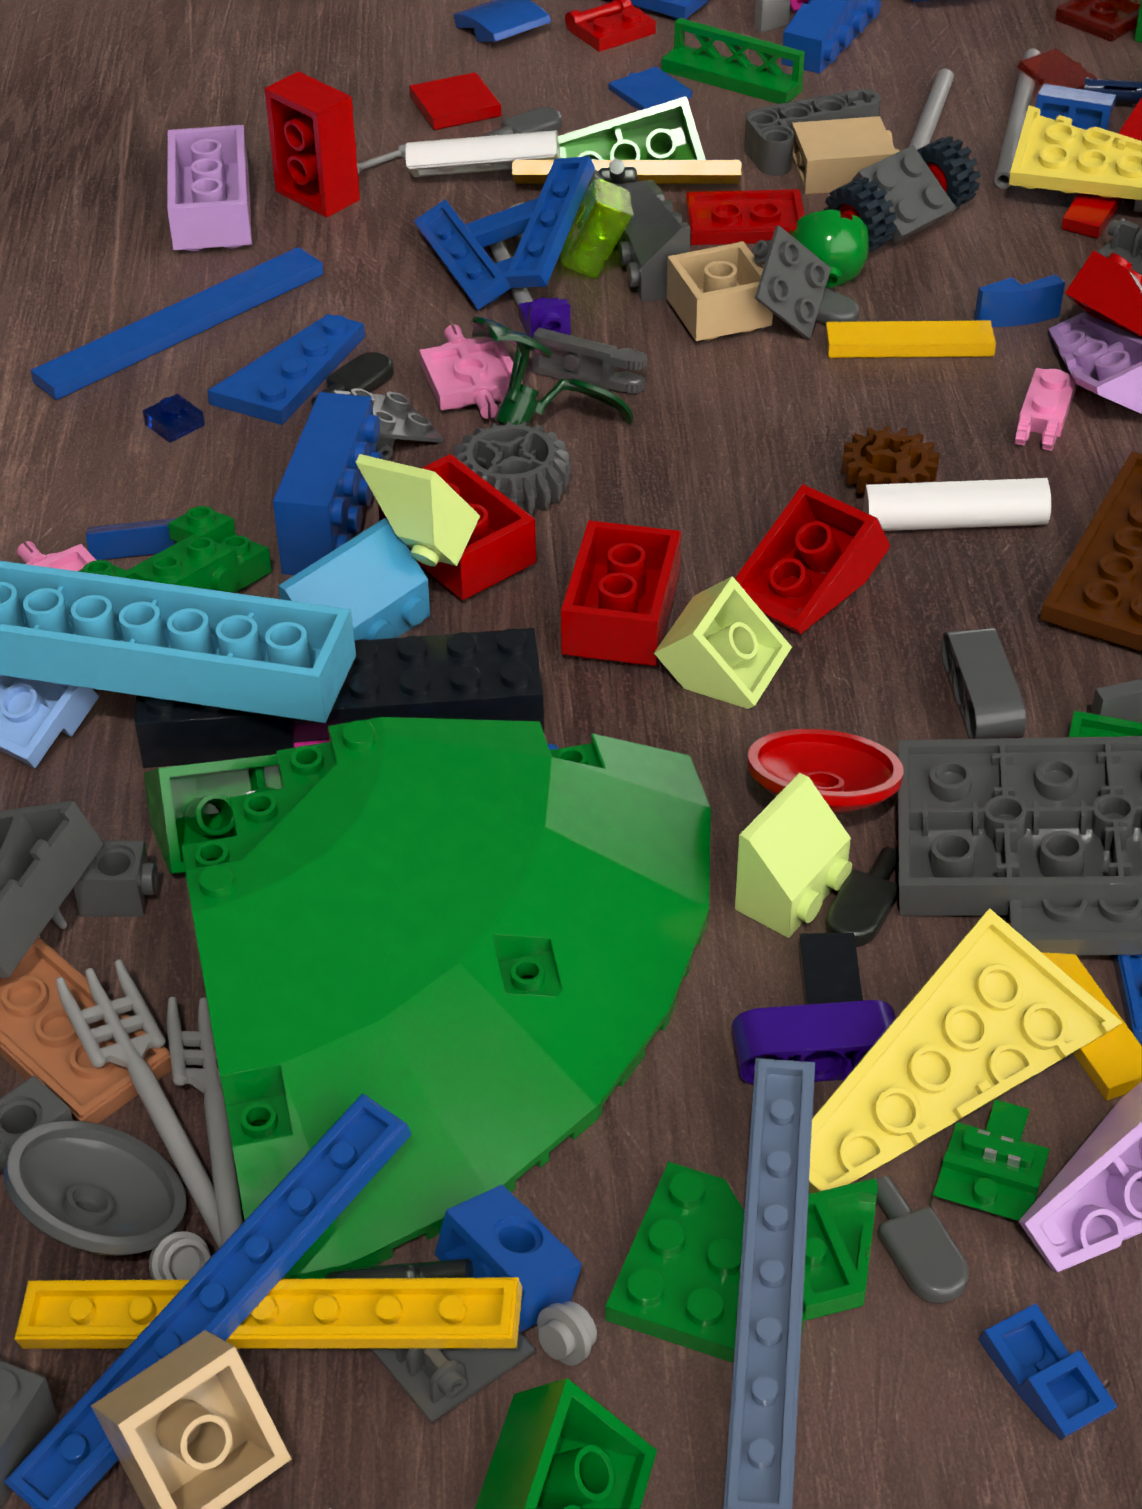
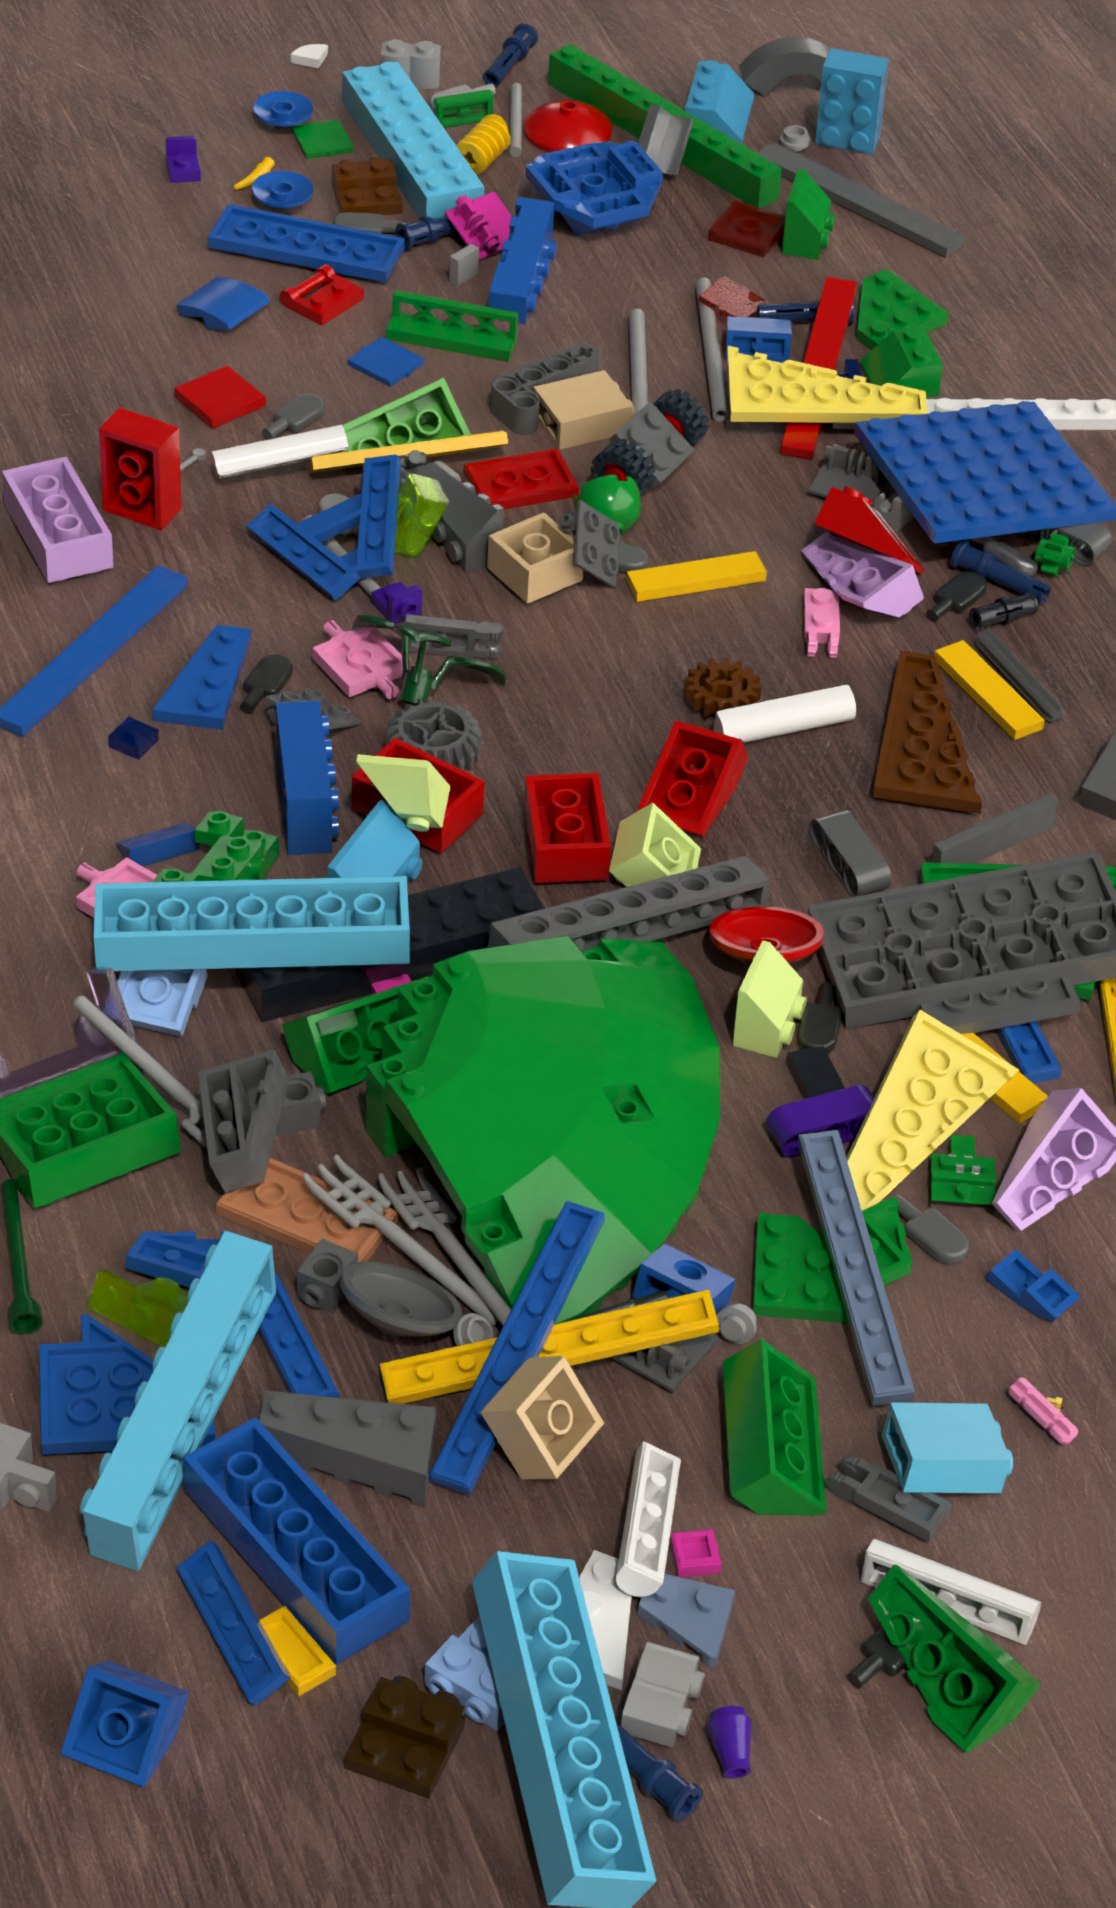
camera: 20 degrees left, 0 degrees up
blue slope [974,274,1065,327] -> none
none -> dark grey brick [488,855,770,952]

